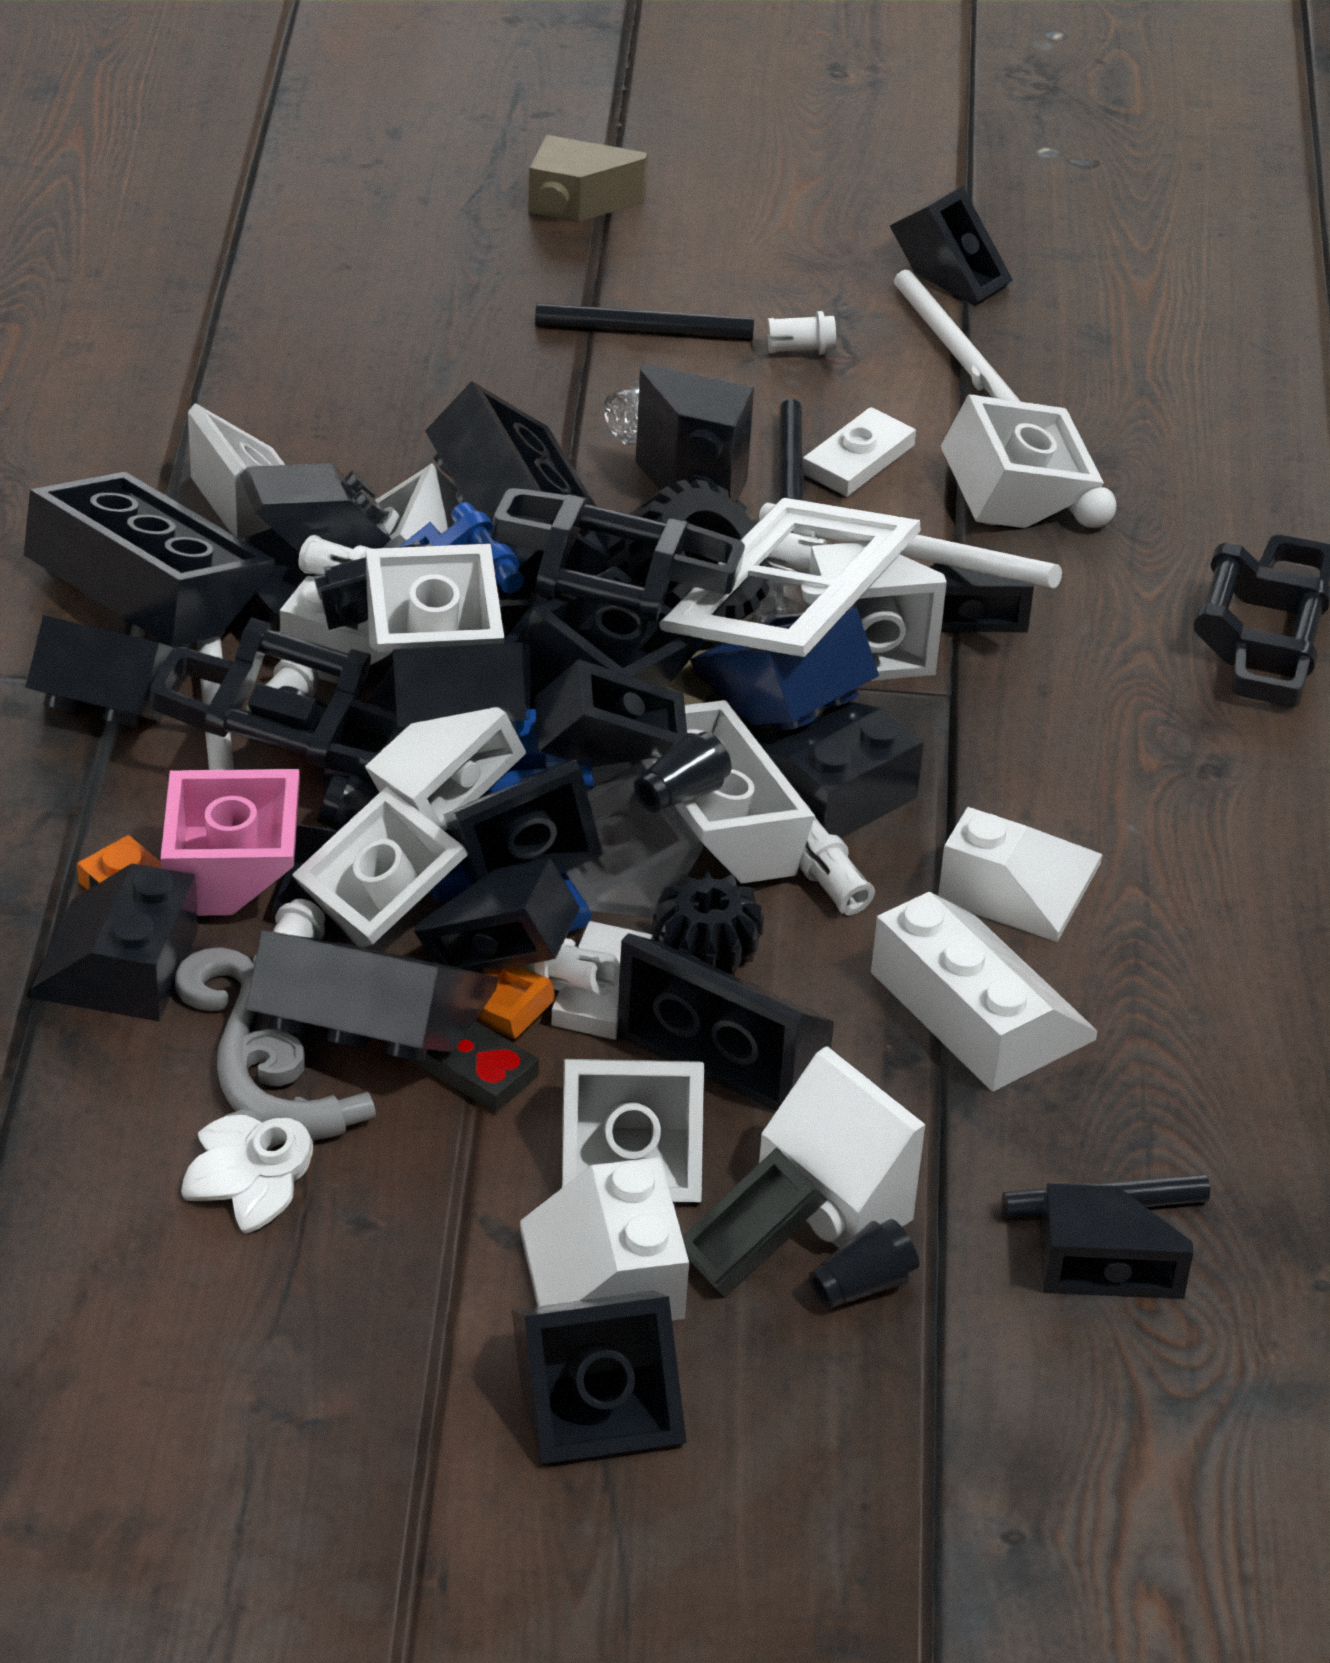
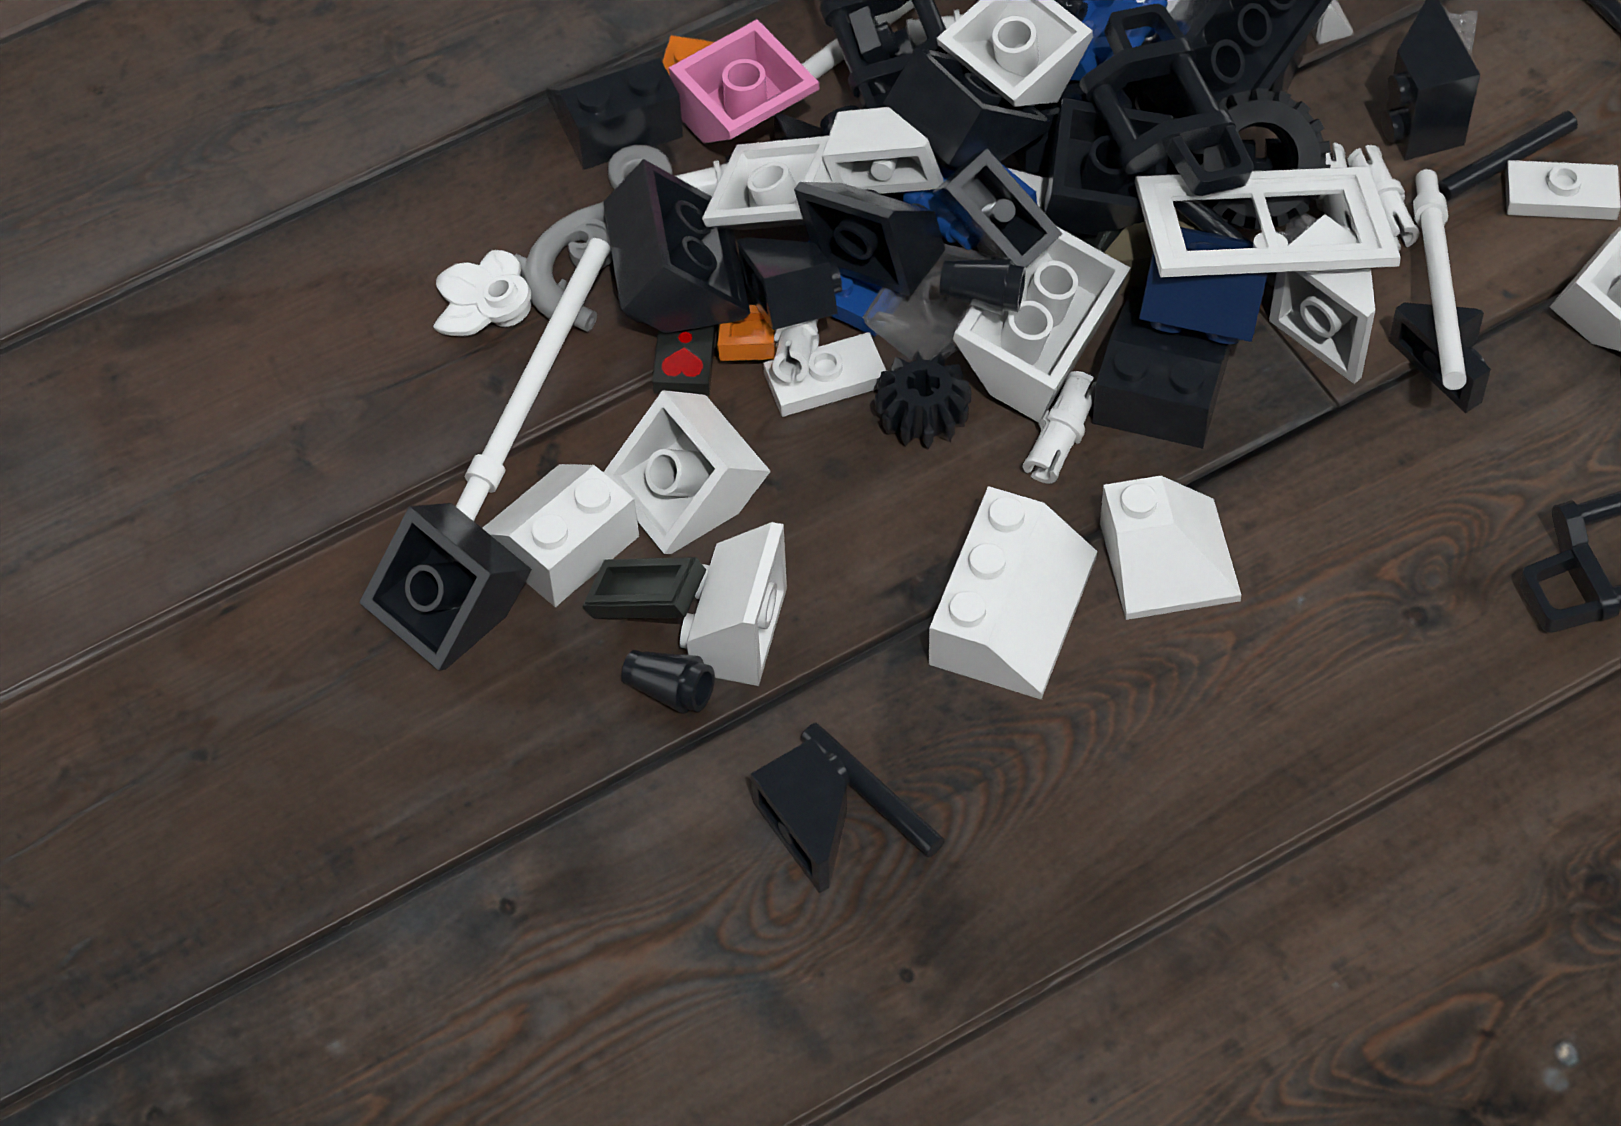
camera: 60 degrees right, 15 degrees up
black slope [617,933,834,1111] -> none
none -> white bar [456,238,611,521]

